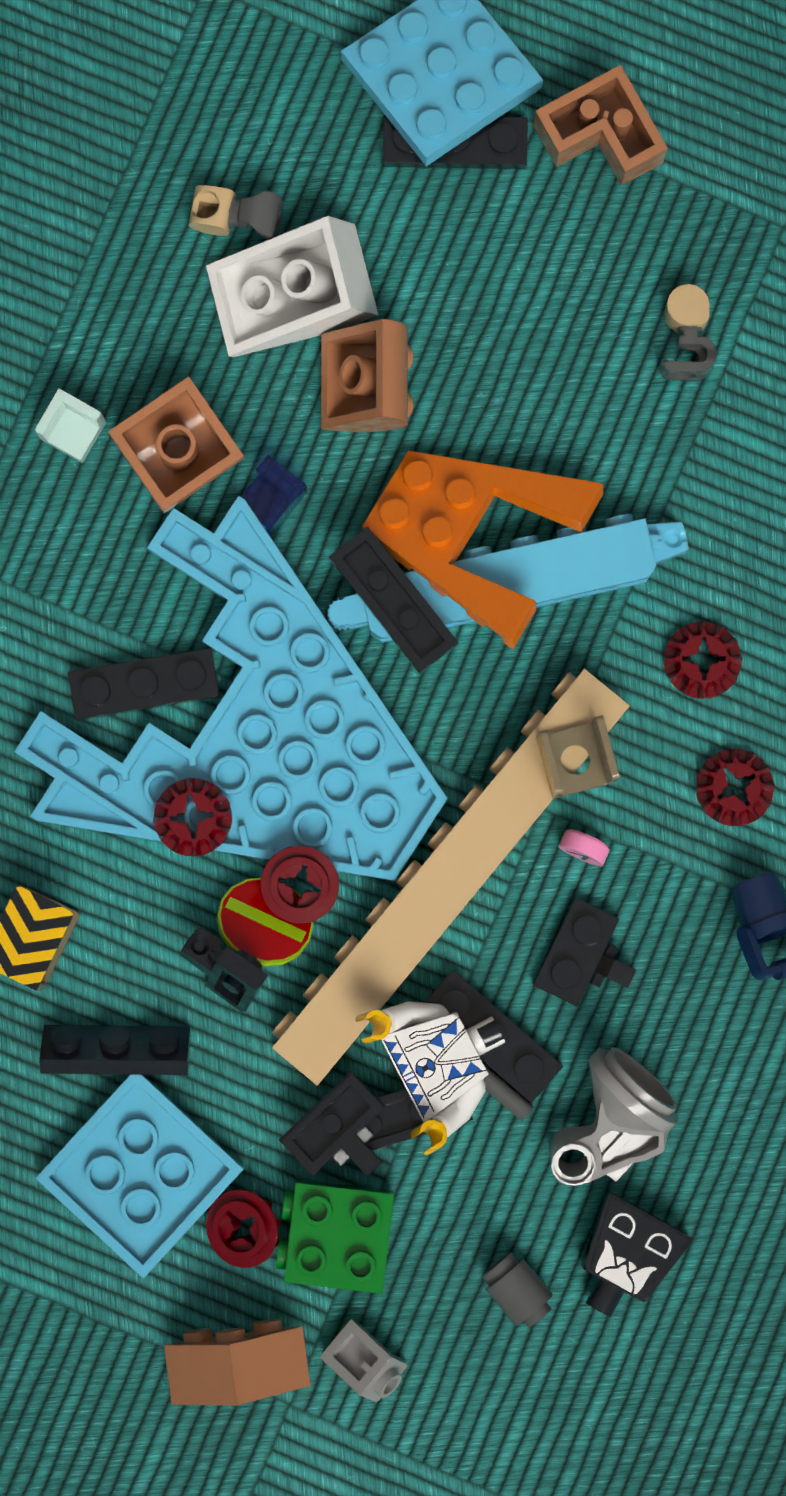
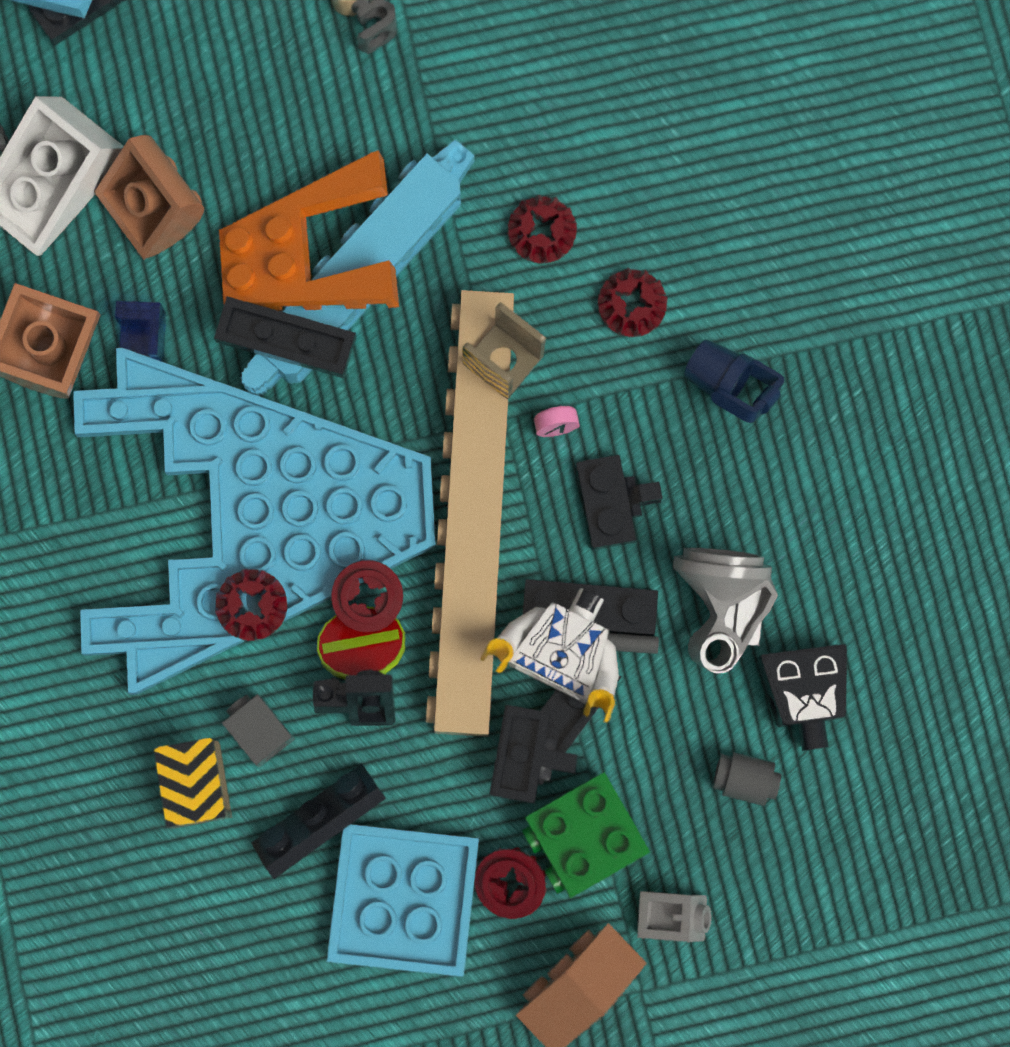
camera: 45 degrees left, 5 degrees down
black plate [68,648,220,721] -> none
none -> dark grey brick [222,695,295,767]

